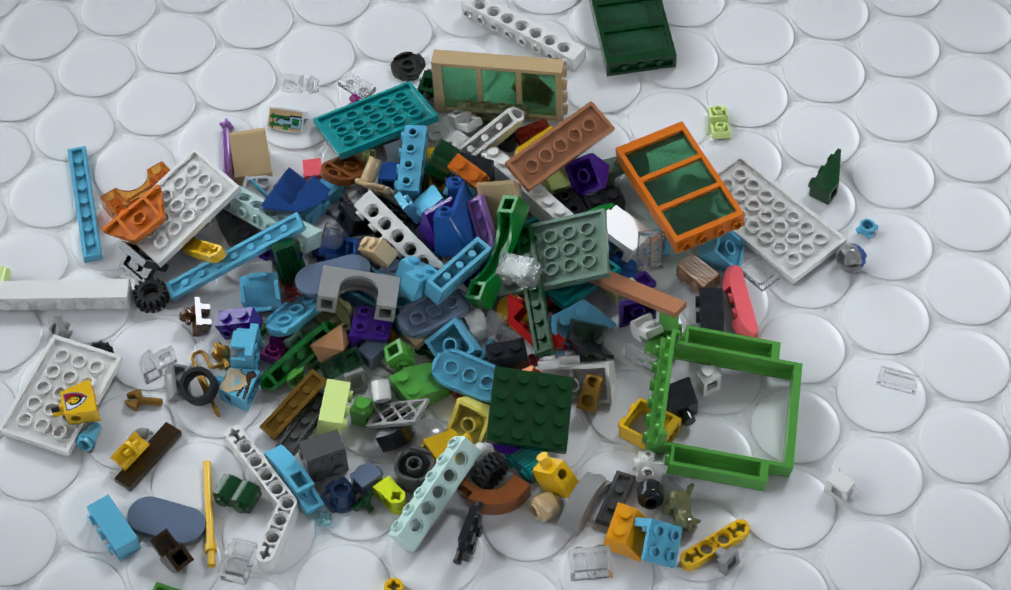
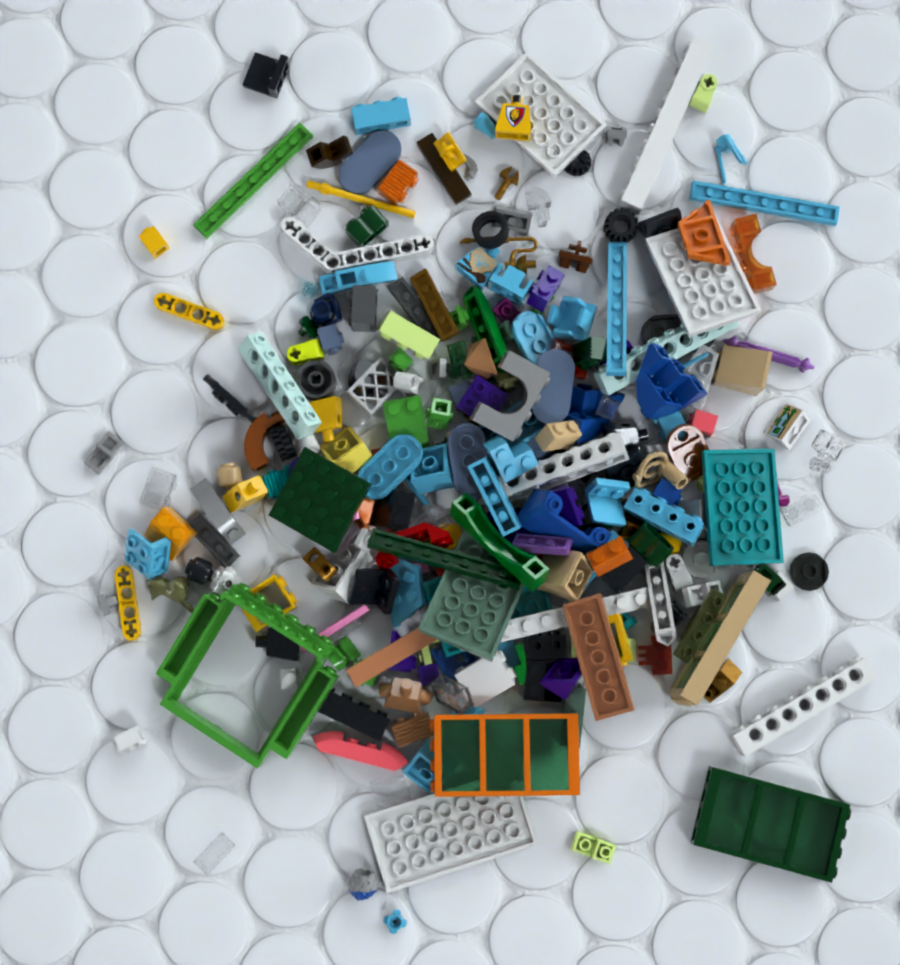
camera: 105 degrees right, 30 degrees up
yellow beam [181,238,226,263] -> none
clear brick [495,253,544,288] -> none
white brick [630,313,664,342] -> none
dark green slope [808,148,841,205] -> none
none -> bright pink tile [300,604,370,653]
none -> medium nougat torso [376,675,437,714]
none -> orange brick [377,159,419,206]
none -> medium azure plant [714,134,748,183]

